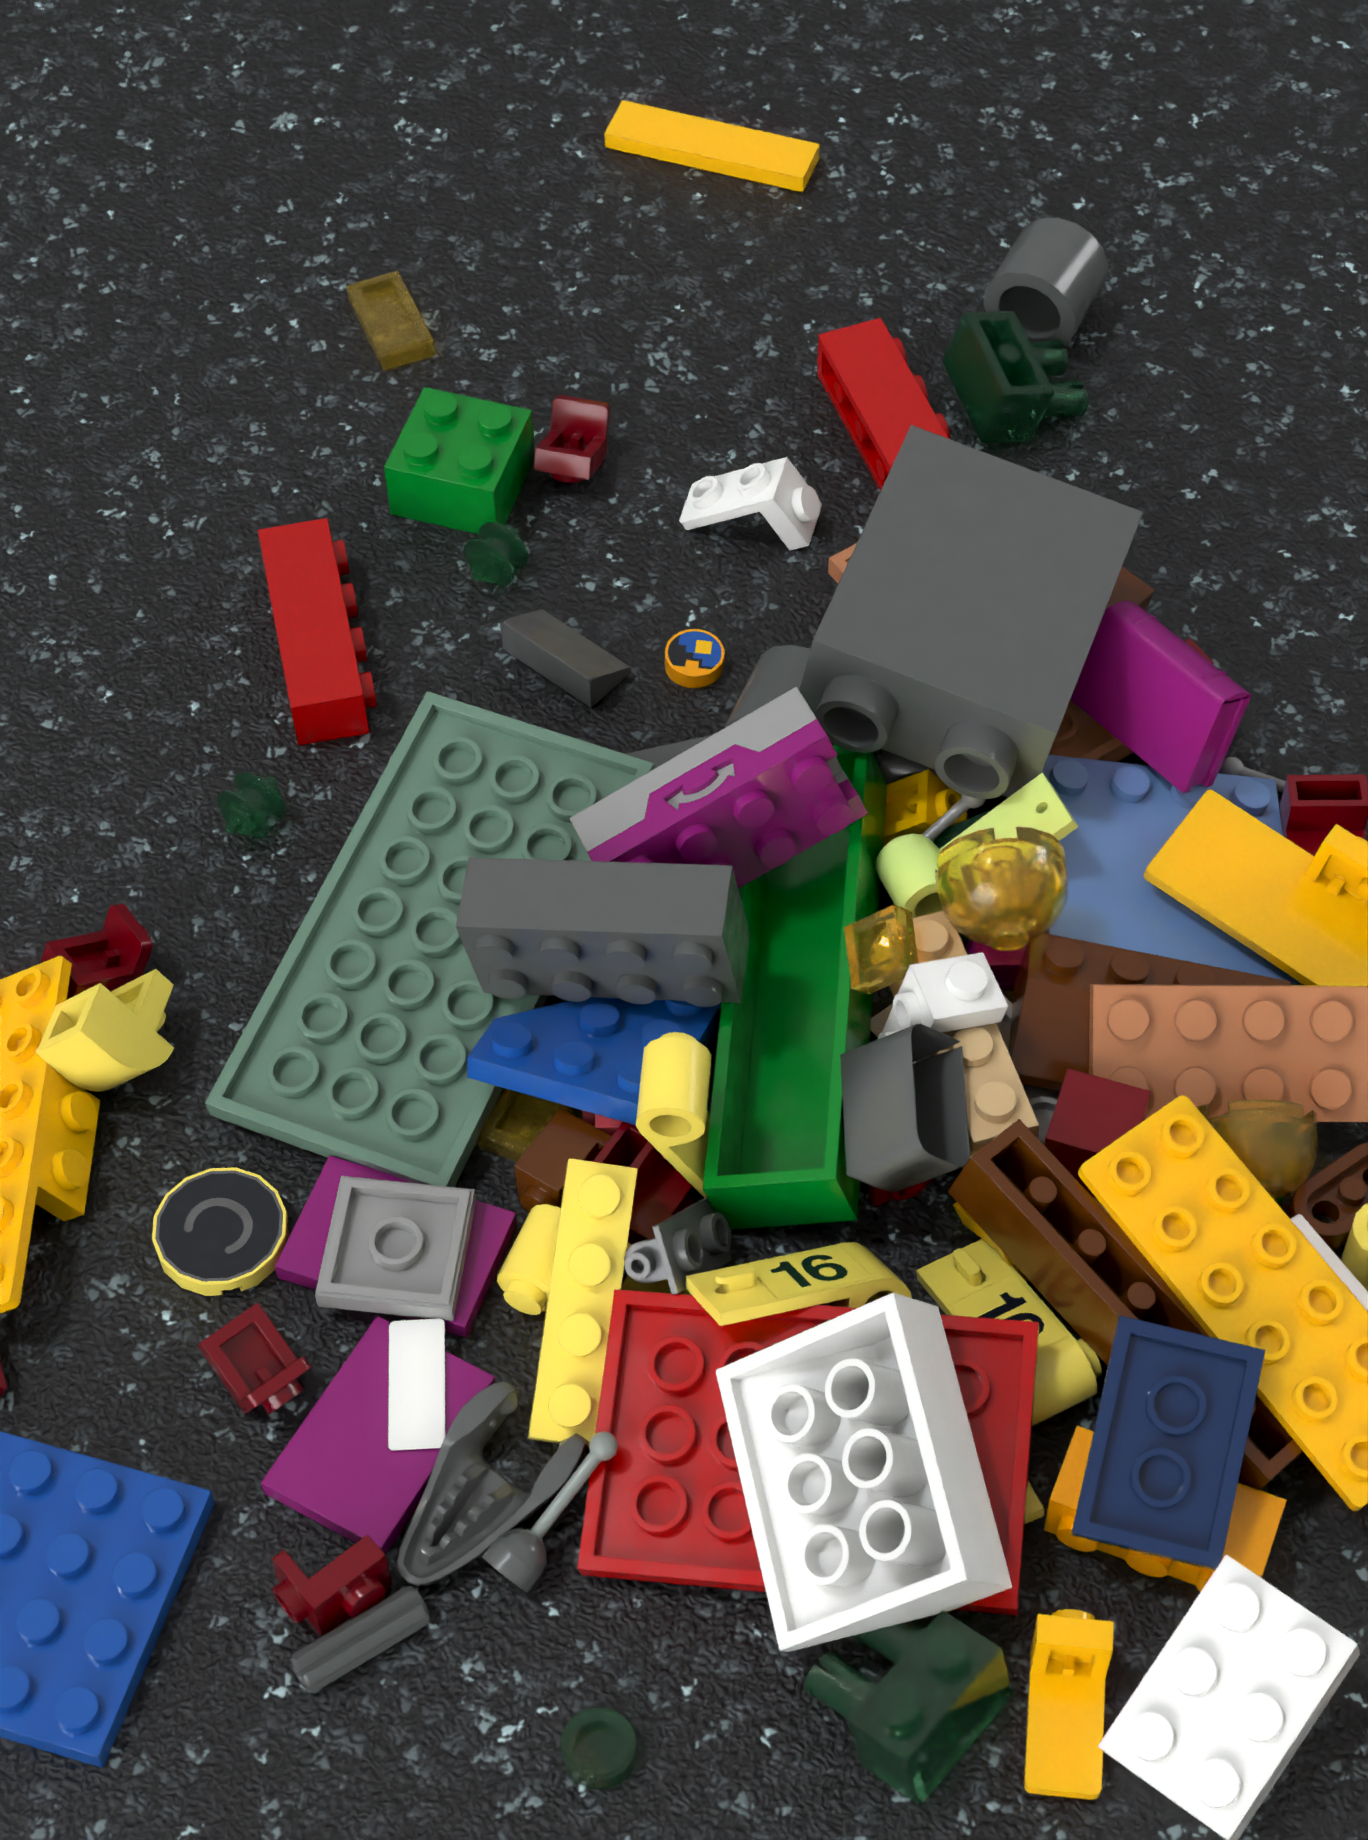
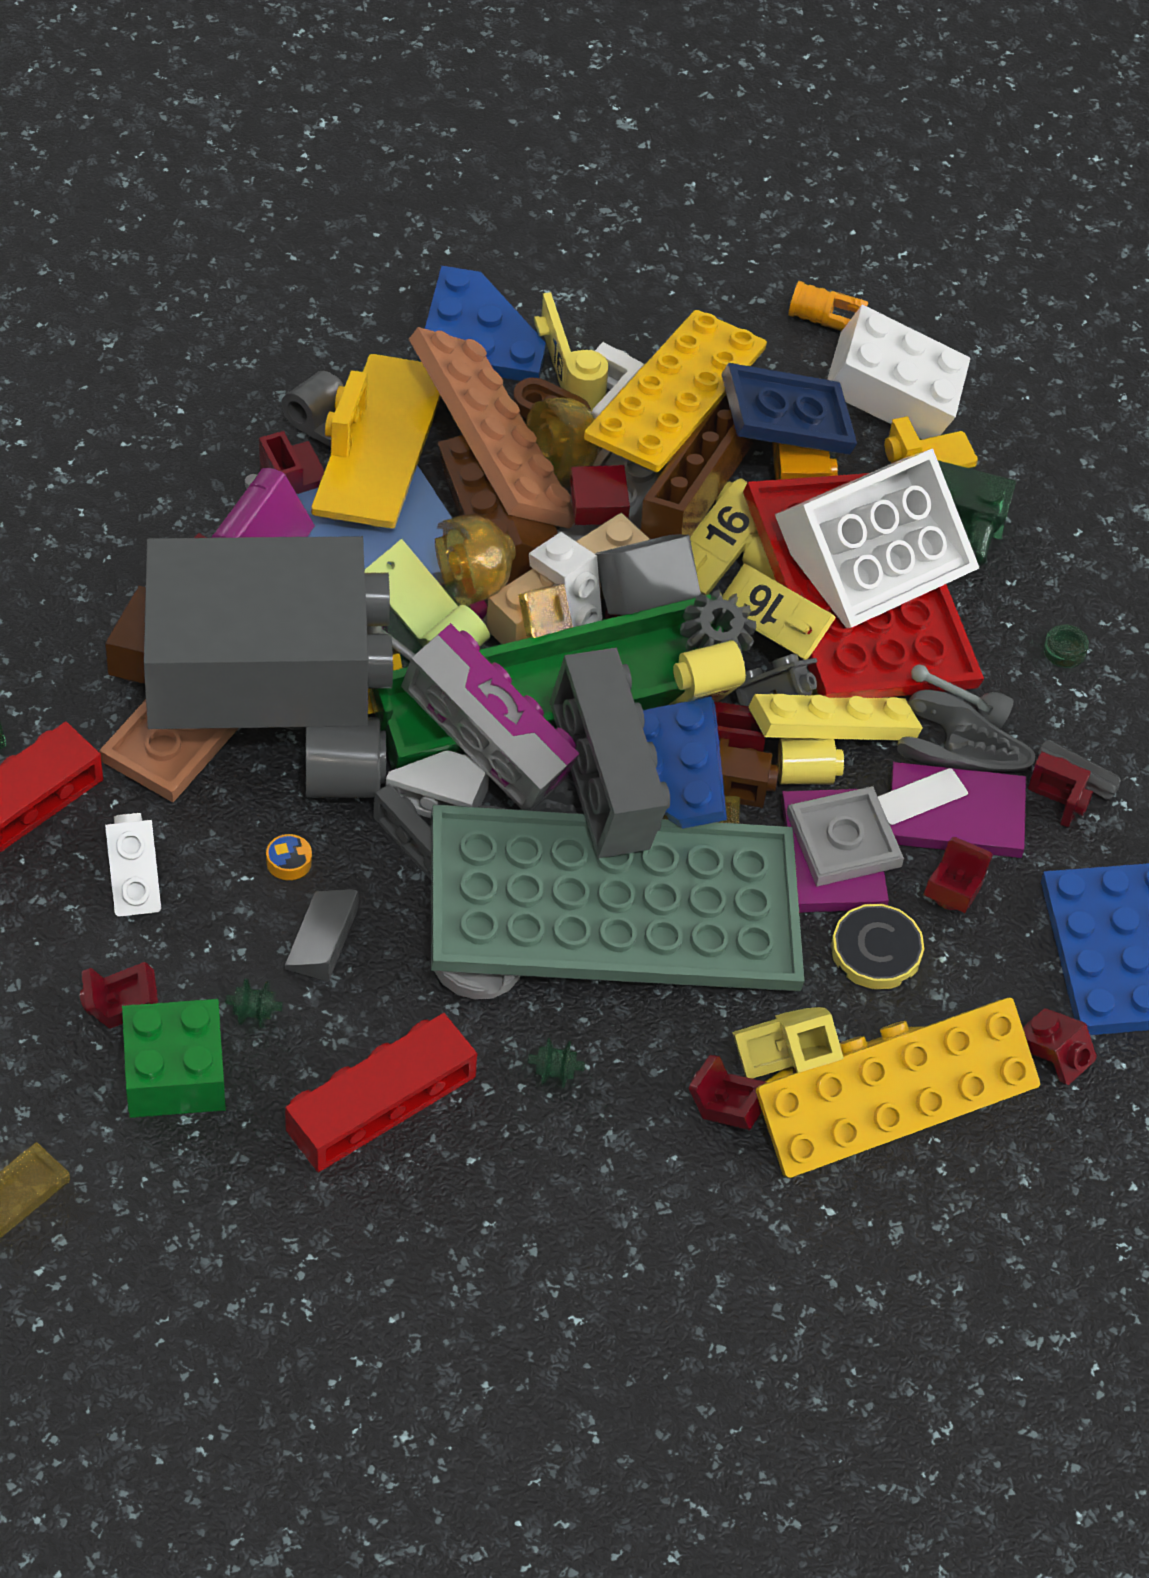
camera: 120 degrees left, 0 degrees up
none -> dark grey gear [680,589,756,655]

